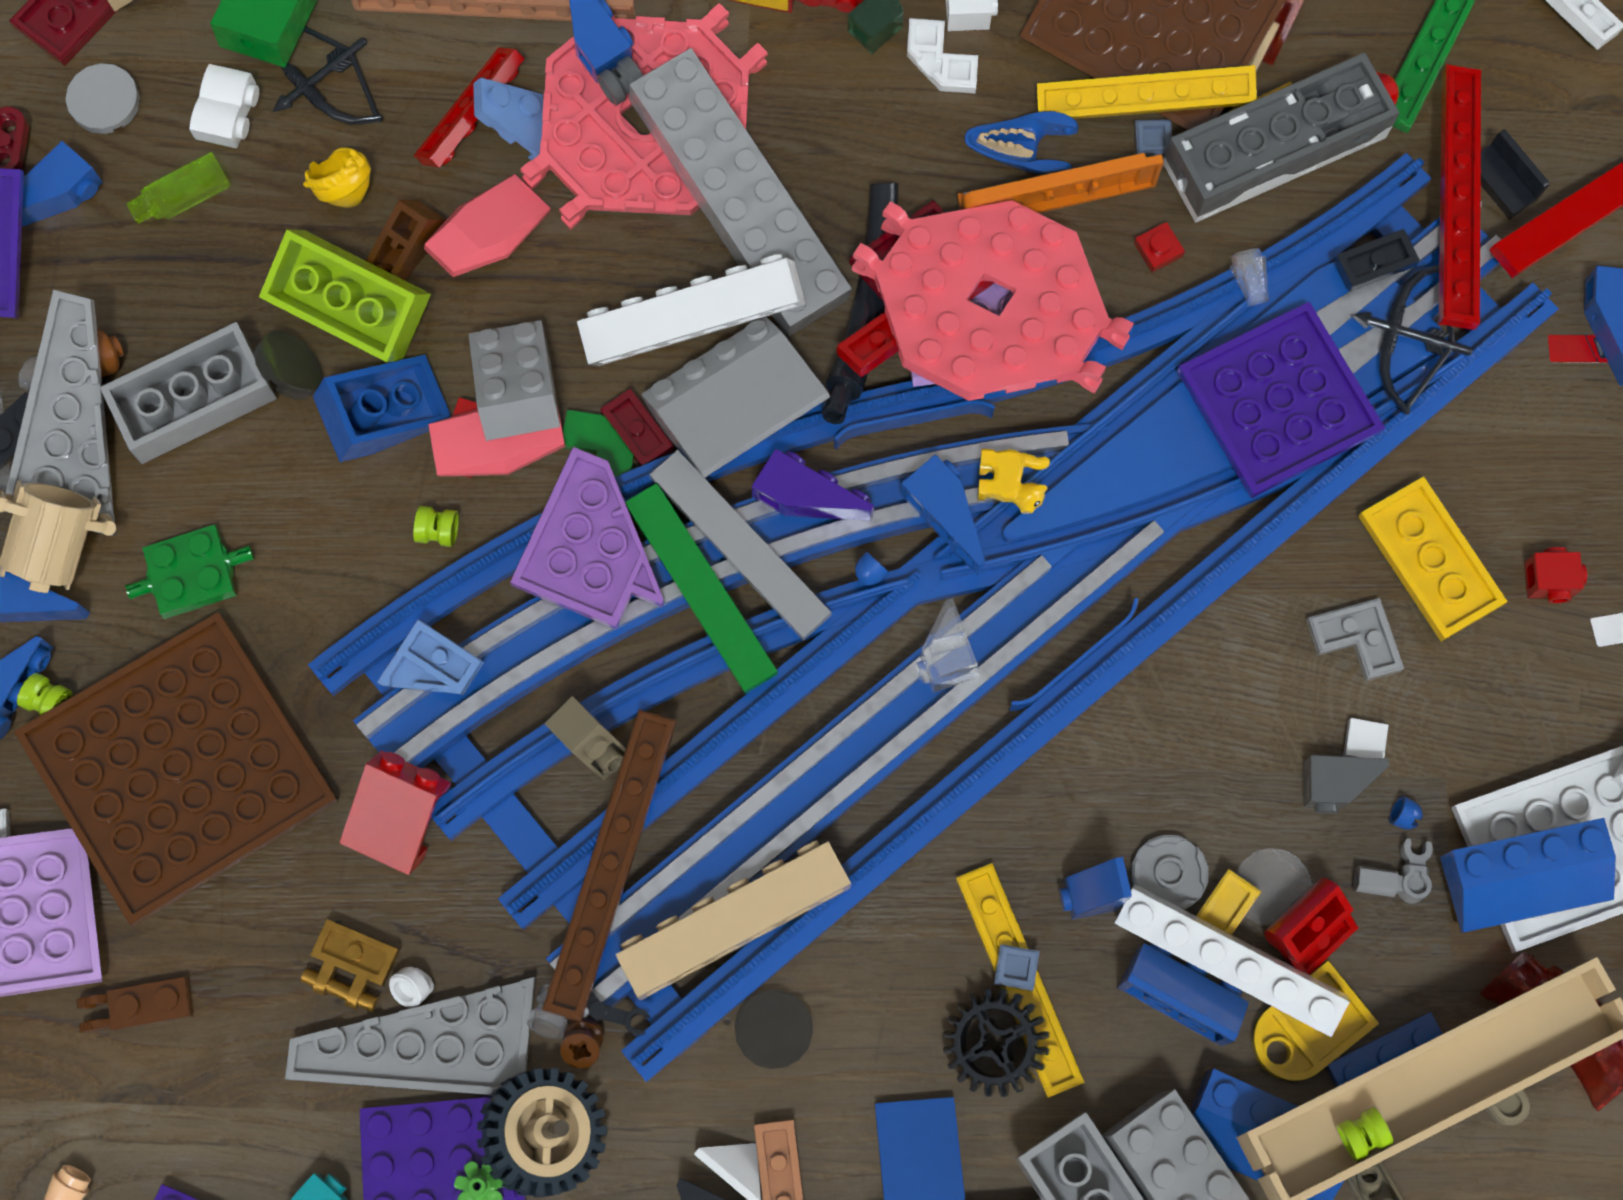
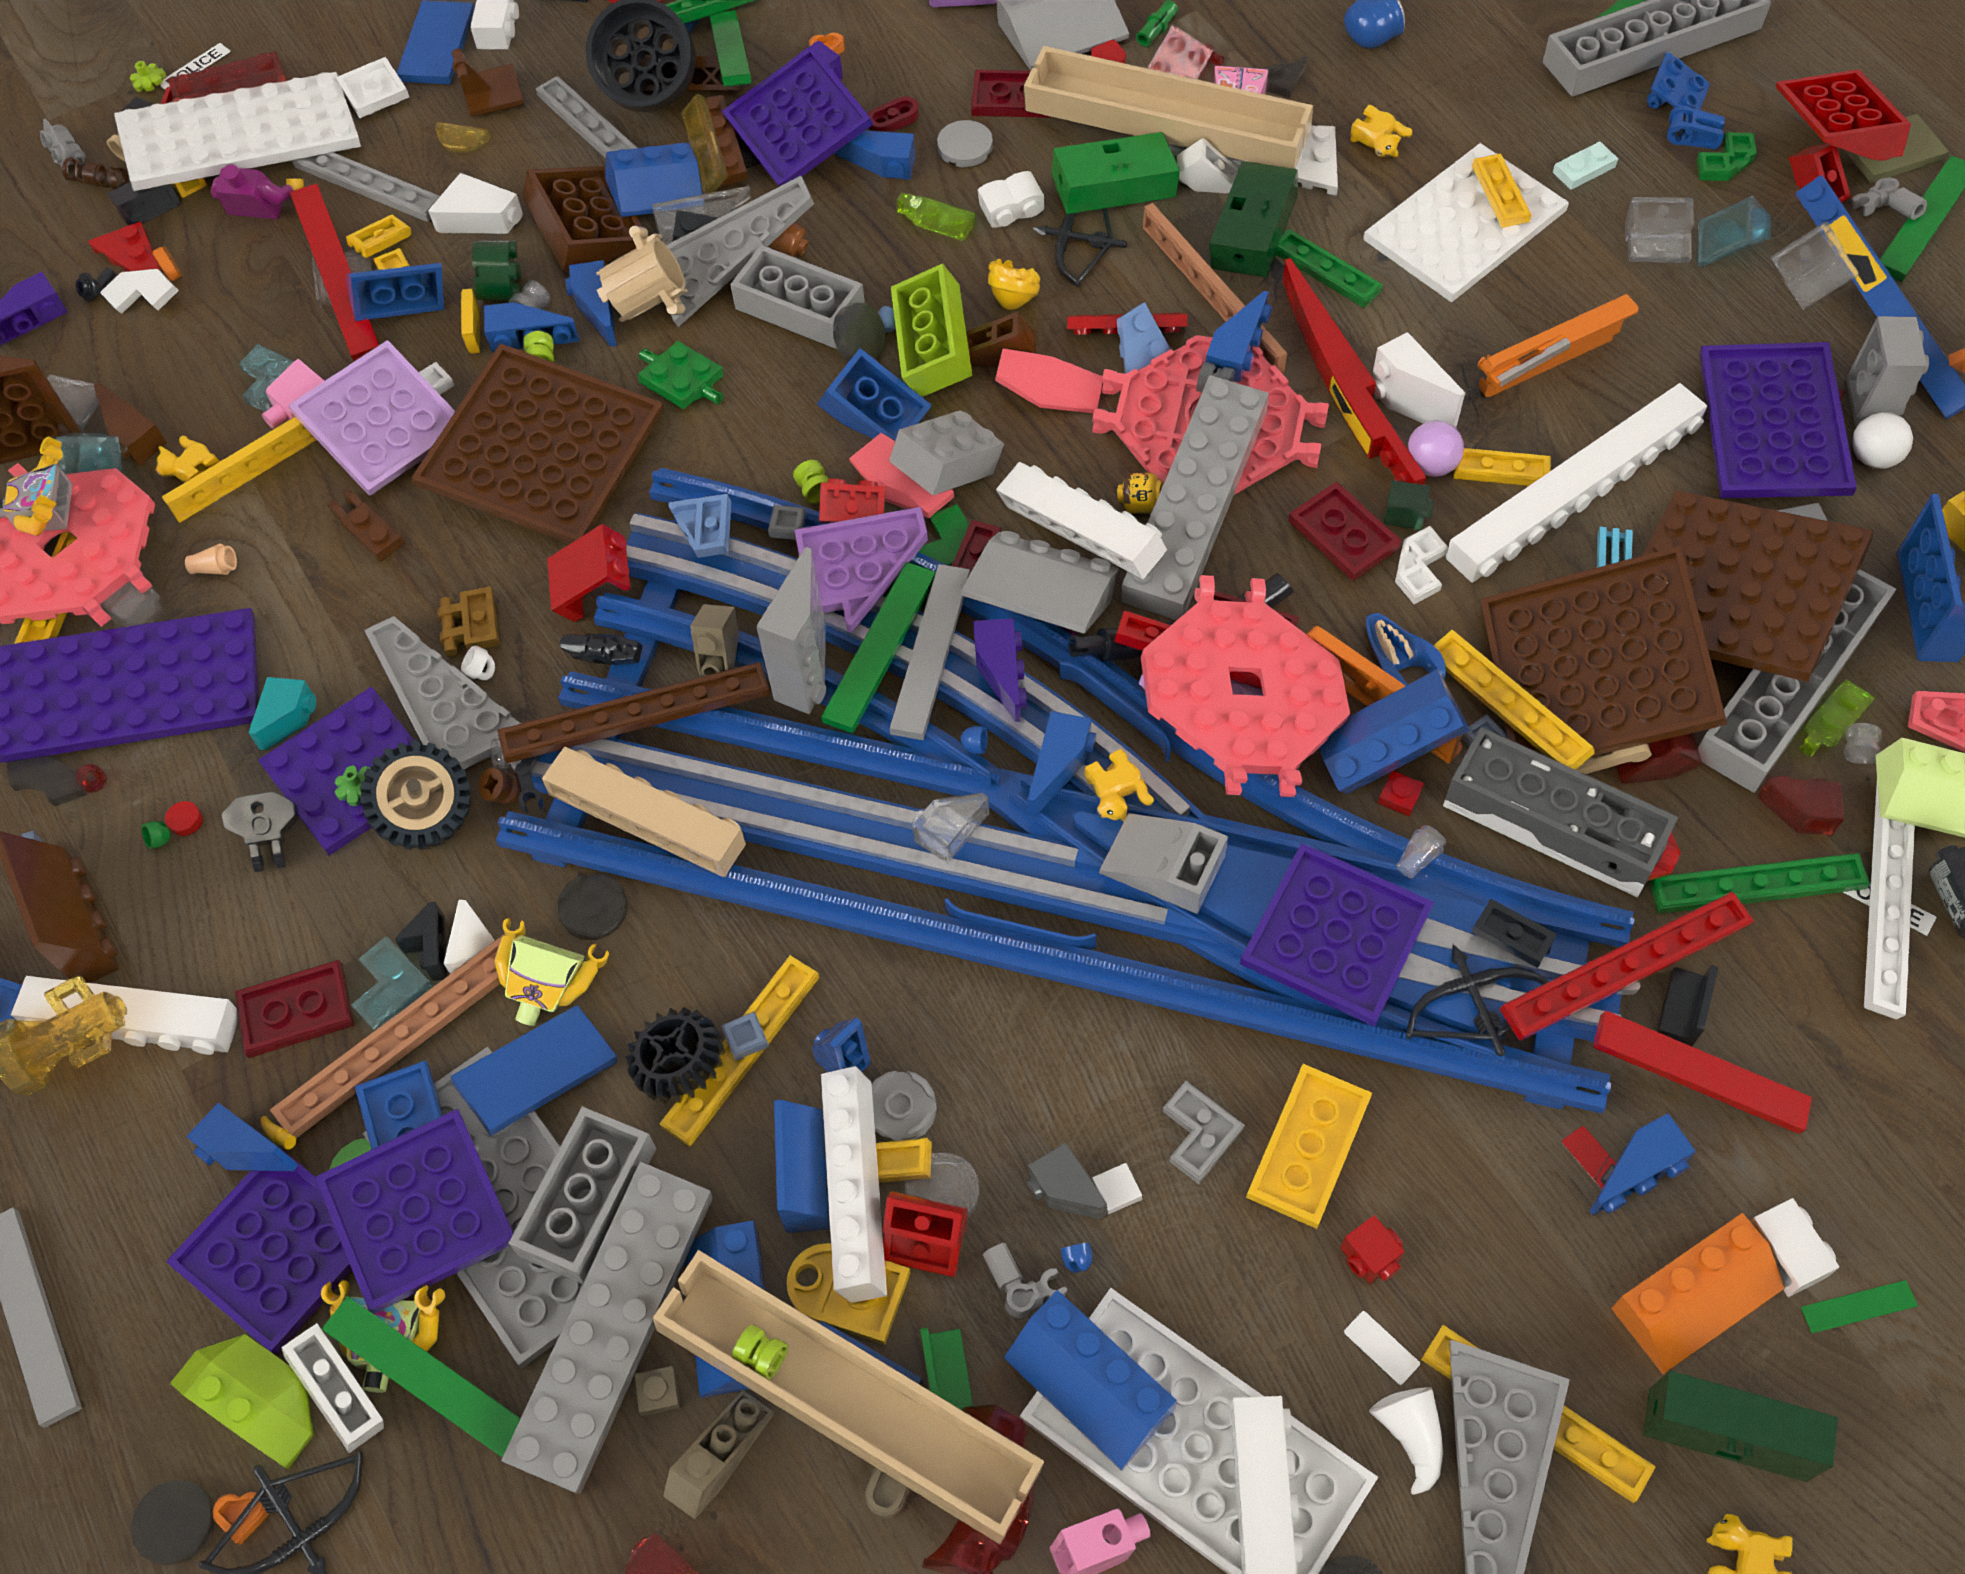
camera: 60 degrees right, 15 degrees down
none -> torso [494,918,609,1026]
none -> black hinge [559,633,643,665]
none -> light grey slope [756,547,826,714]
none -> dark grey tile [768,505,806,540]
none -> red bracket [819,479,885,524]
none -> medium blue hinge [876,306,896,333]
none -> green panel [920,1327,974,1412]
none -> light grey slope [1099,813,1228,914]
none -> yellow head [1117,473,1164,514]
none -> dark red plate [1288,481,1402,581]
none -> blue slope [1320,669,1470,794]

